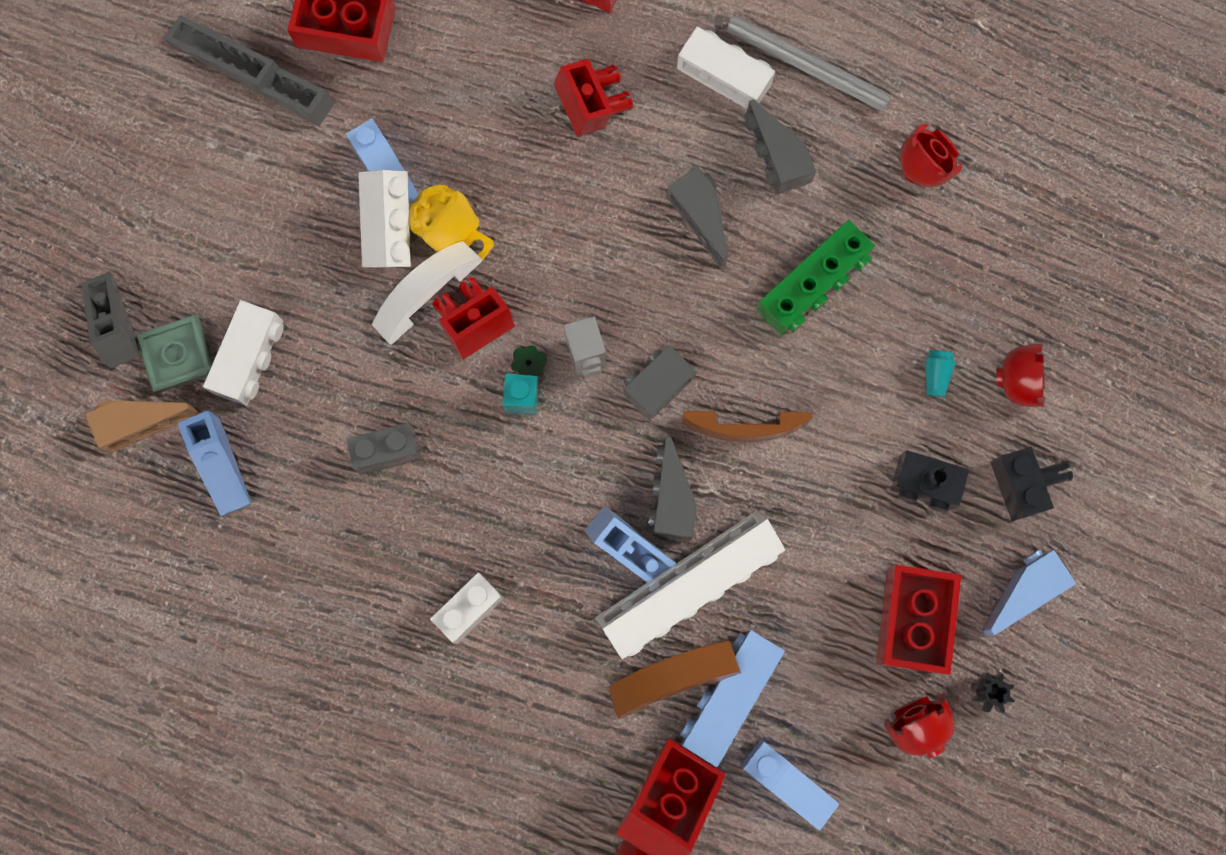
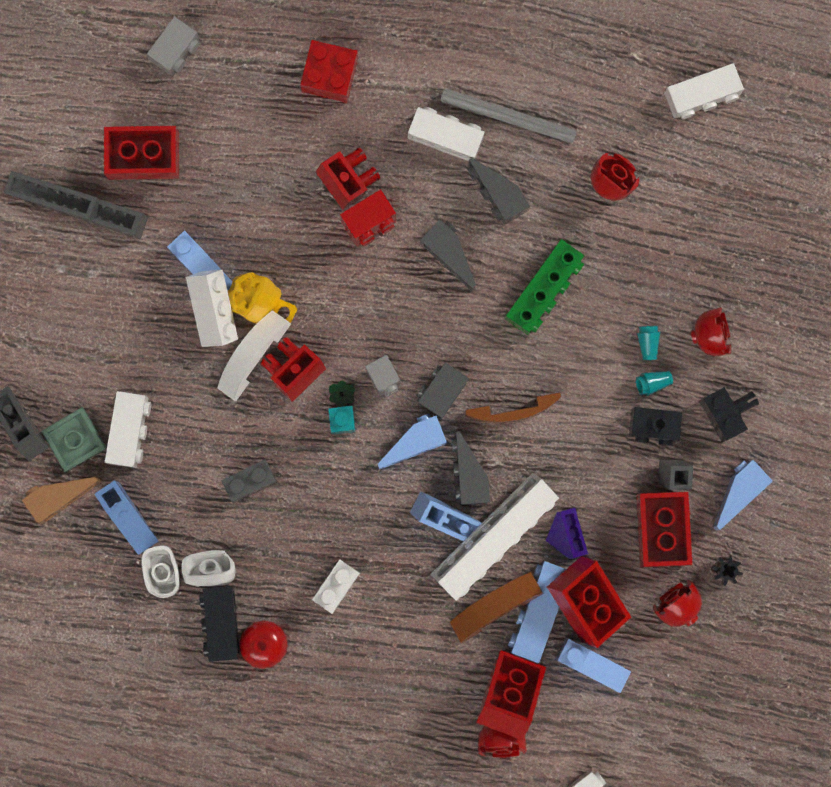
camera: 15 degrees left, 5 degrees up
none -> white piece [142,545,180,598]
none -> white piece [182,550,236,587]
none -> black brick [199,586,240,662]
none -> red cylinder [239,620,288,669]
none -> red brick [340,189,396,247]
none -> light blue slope [378,414,447,470]
none -> dark purple slope [546,508,588,559]
none -> red brick [547,556,631,648]
none -> teal cone [636,371,673,396]
none -> dark grey brick [658,460,693,490]
none -> white brick [664,63,744,119]

